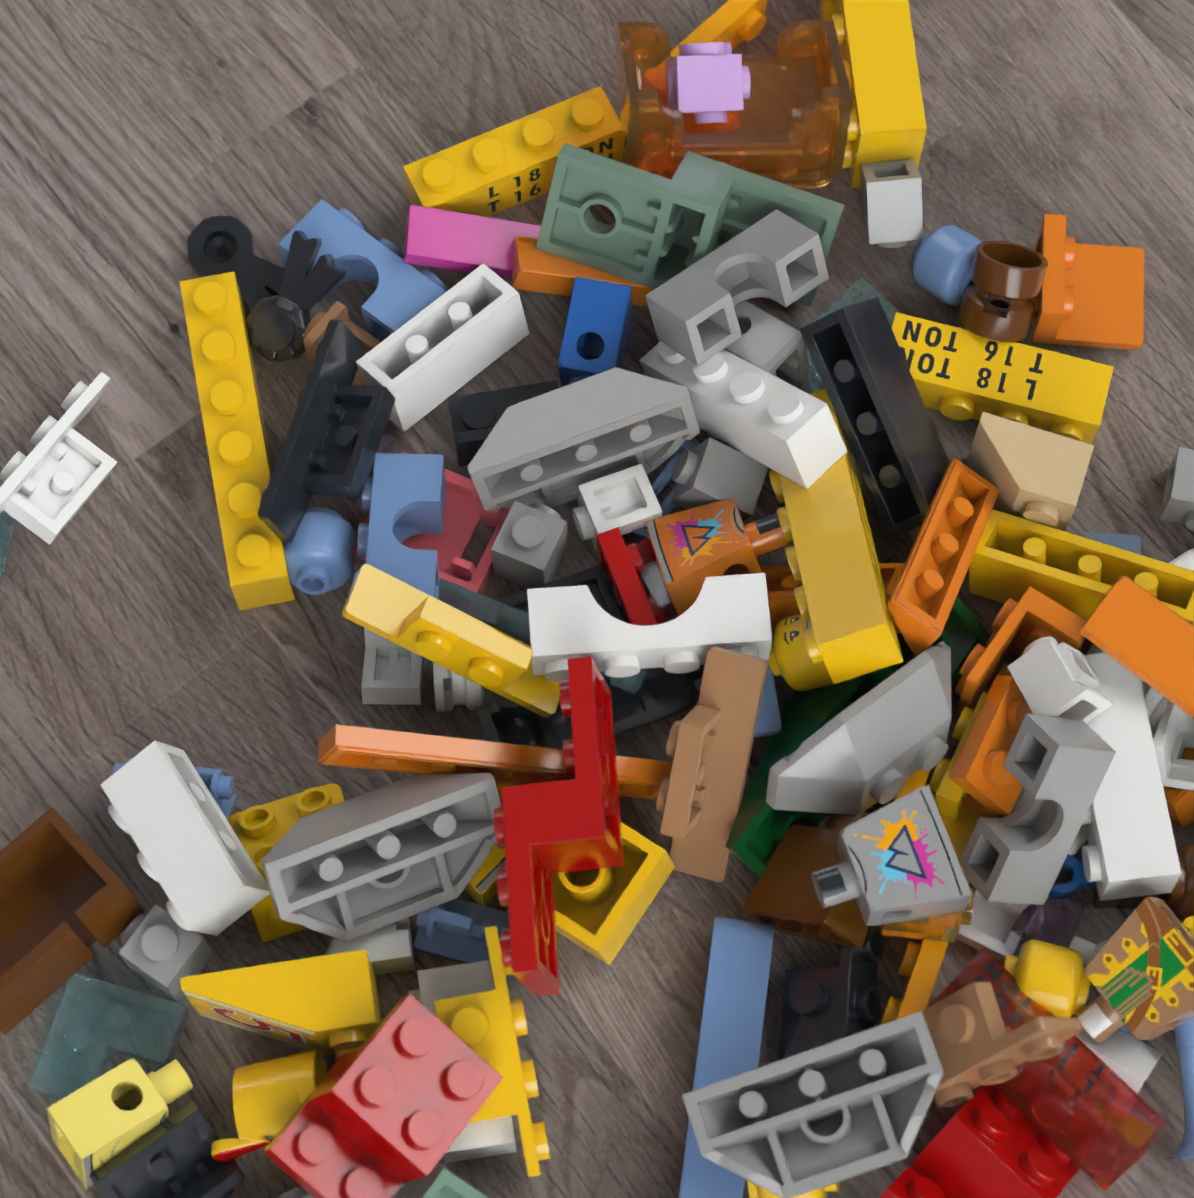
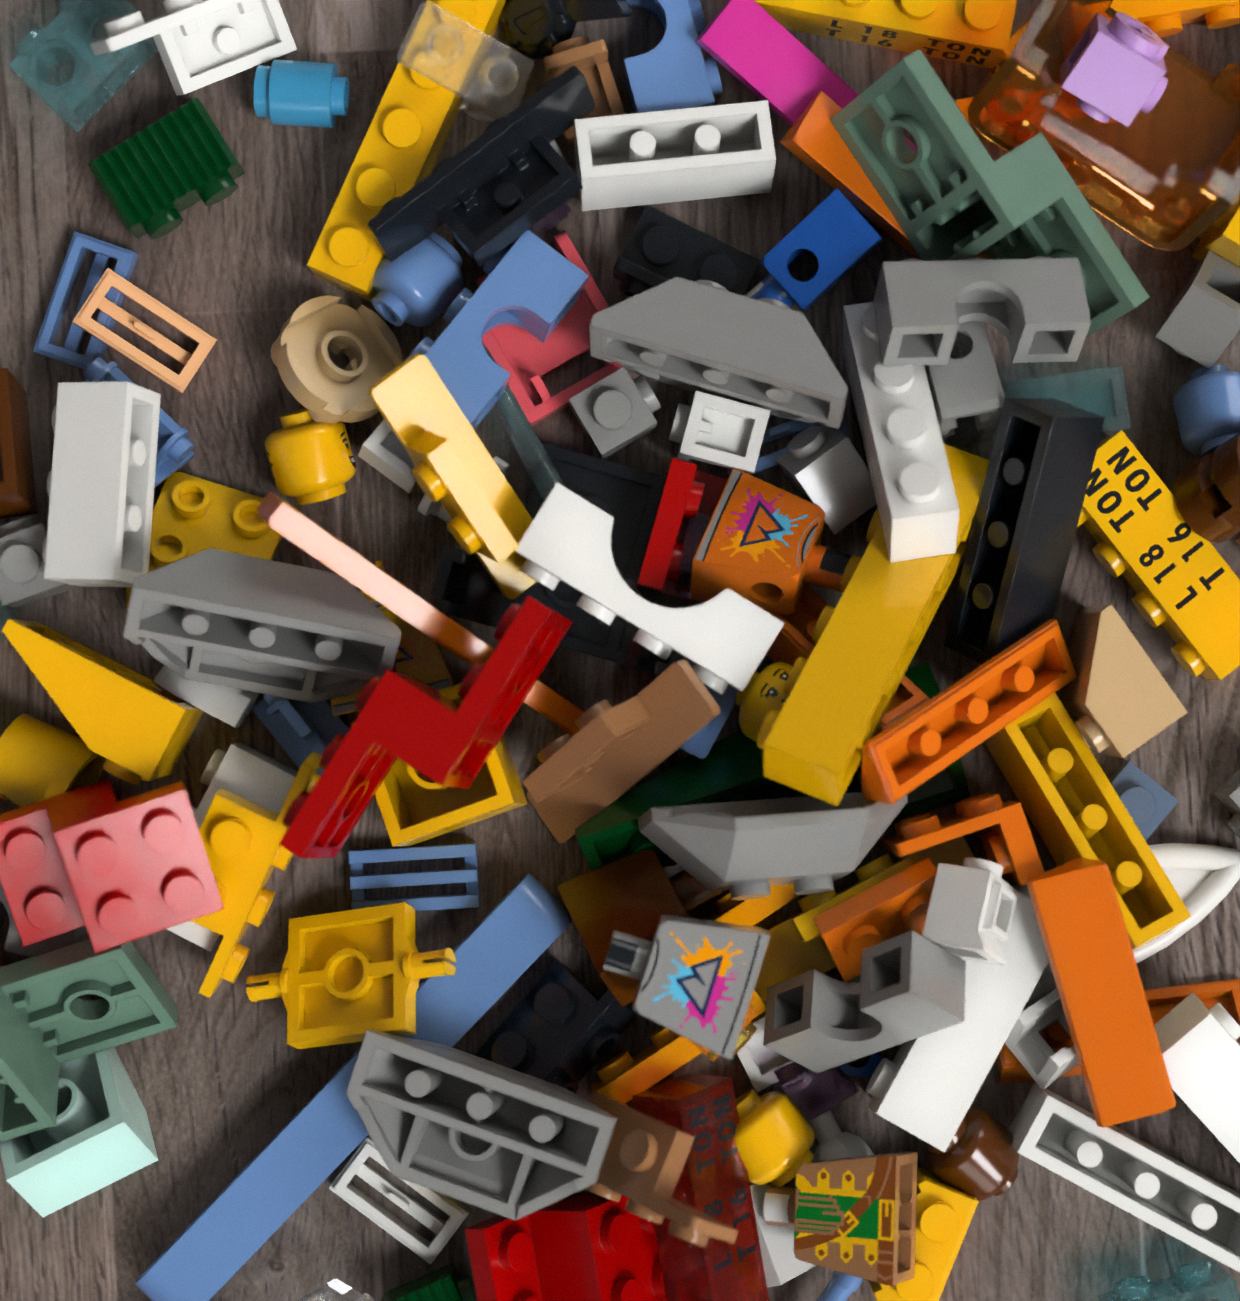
camera: 30 degrees right, 20 degrees up
none -> medium blue tile [33,231,139,370]
none -> light nougat tile [72,268,217,393]
none -> dark green brick [88,97,245,239]
none -> yellow plate [246,902,456,1049]
none -> dark azure brick [253,59,350,128]
none -> yellow head [264,408,356,505]
none -> tan plate [271,295,402,423]
none -> medium blue tile [348,842,480,911]
none -> clear bracket [397,2,535,121]

